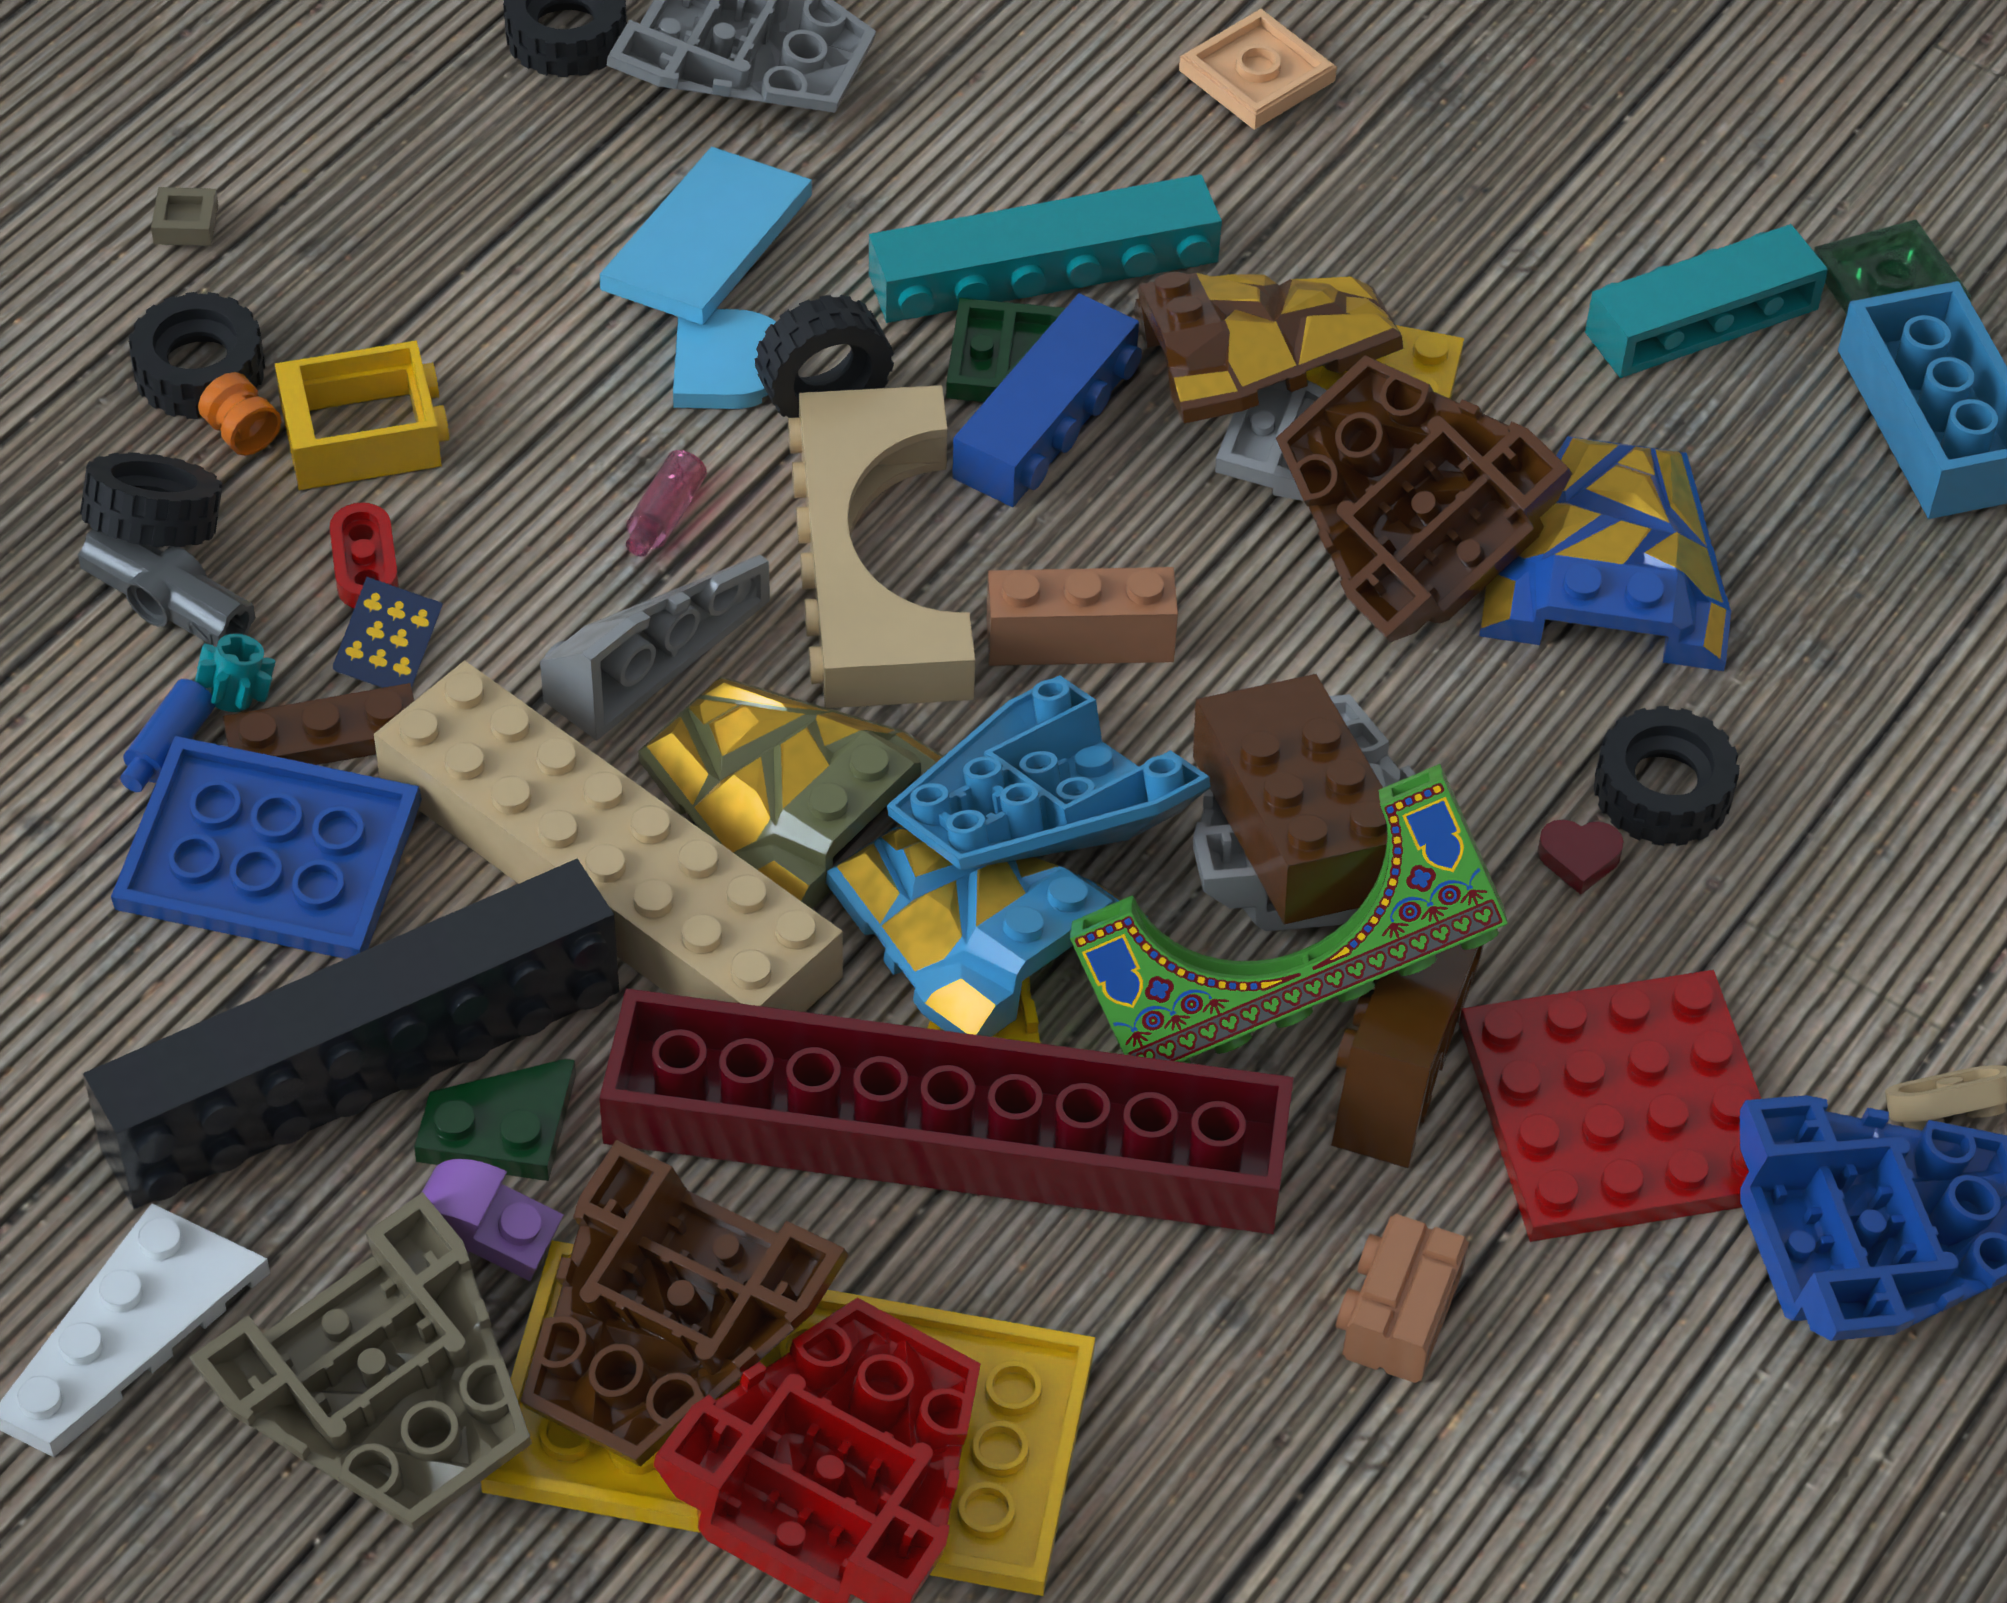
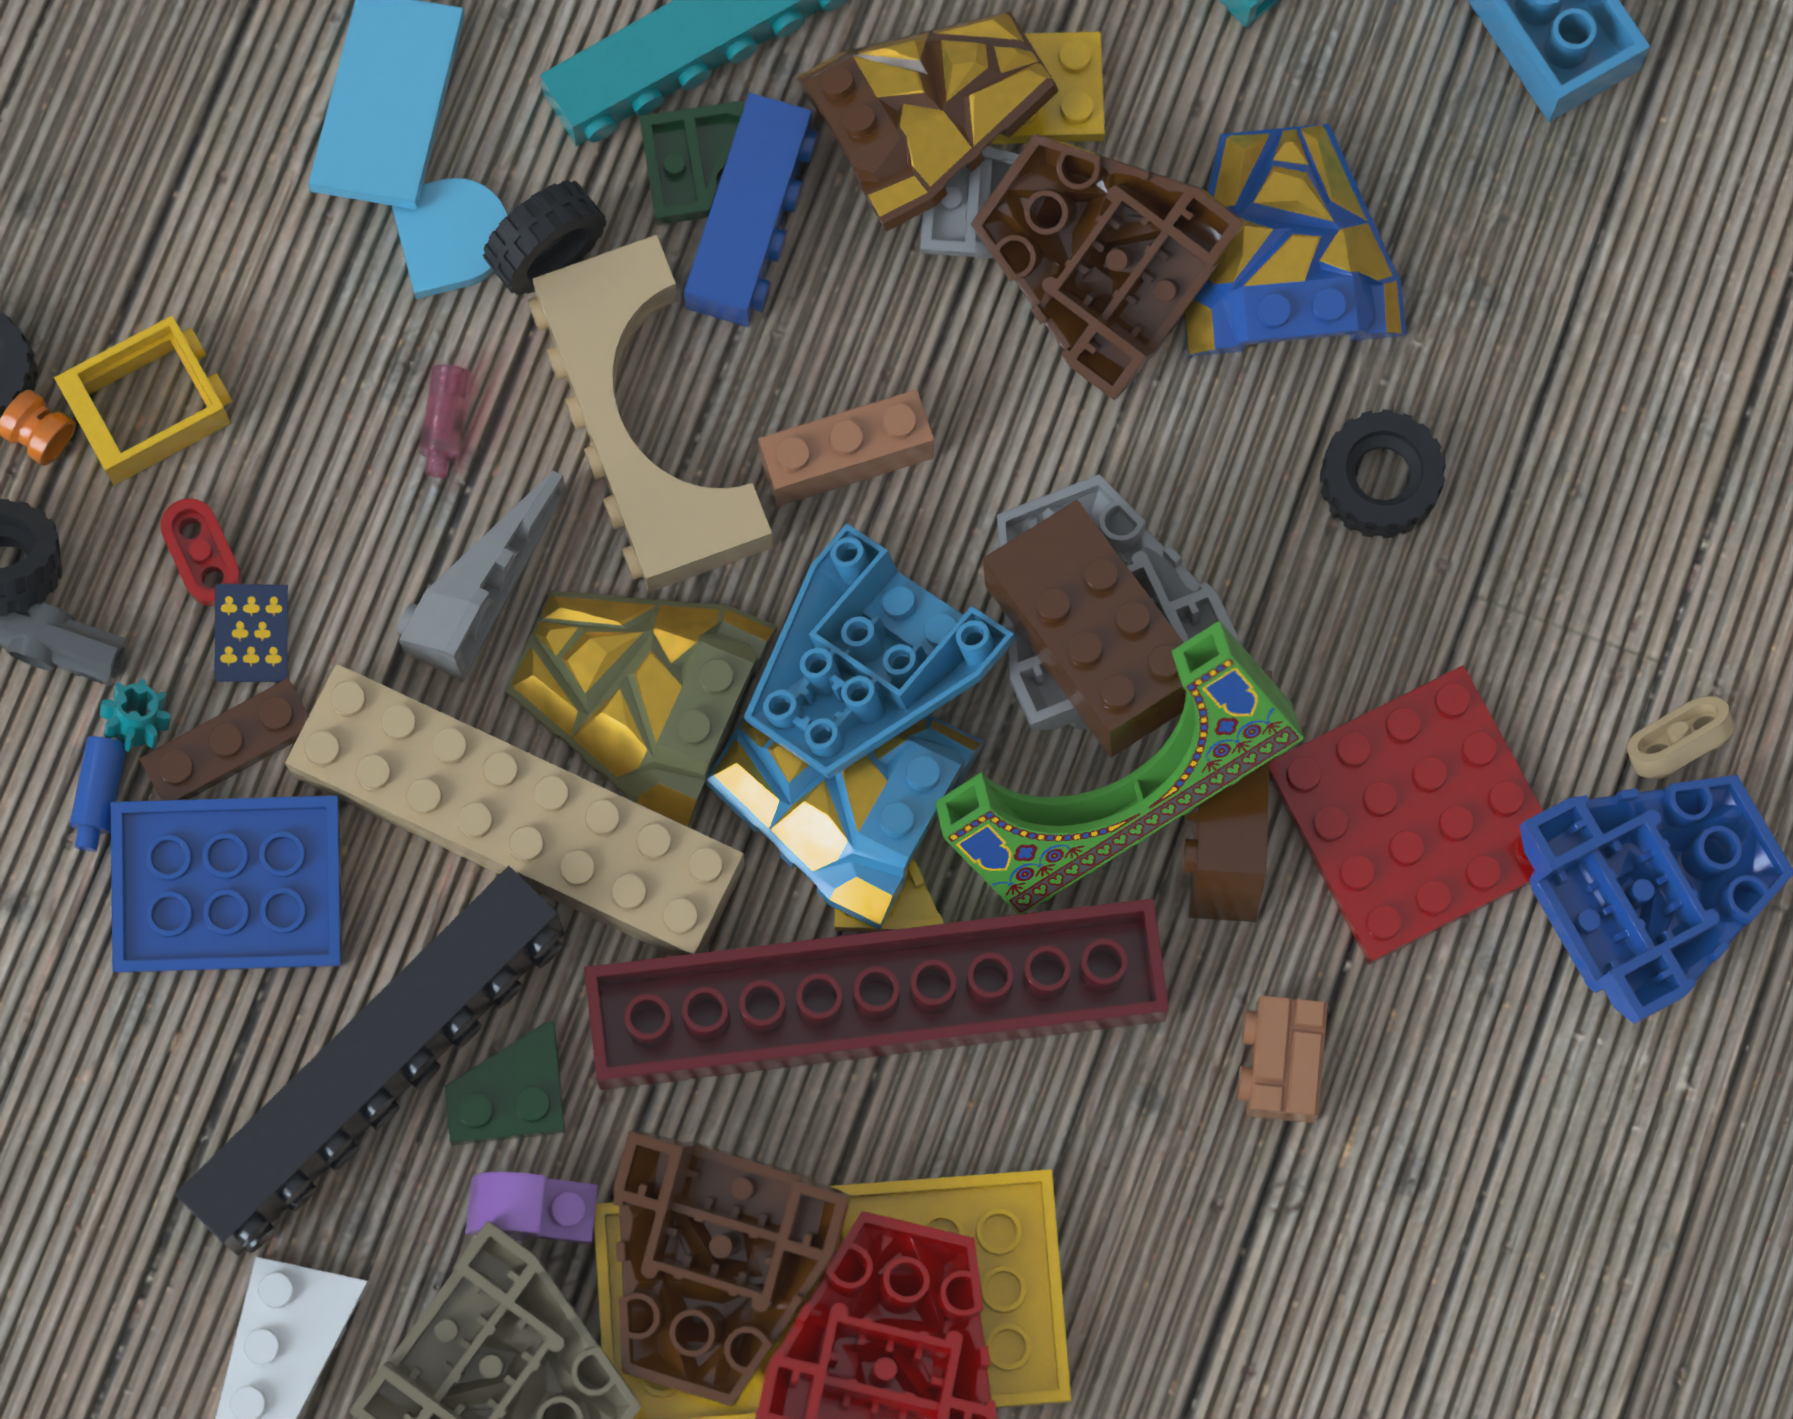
camera: 15 degrees left, 25 degrees up
dark red tile [1537,819,1624,895] -> none

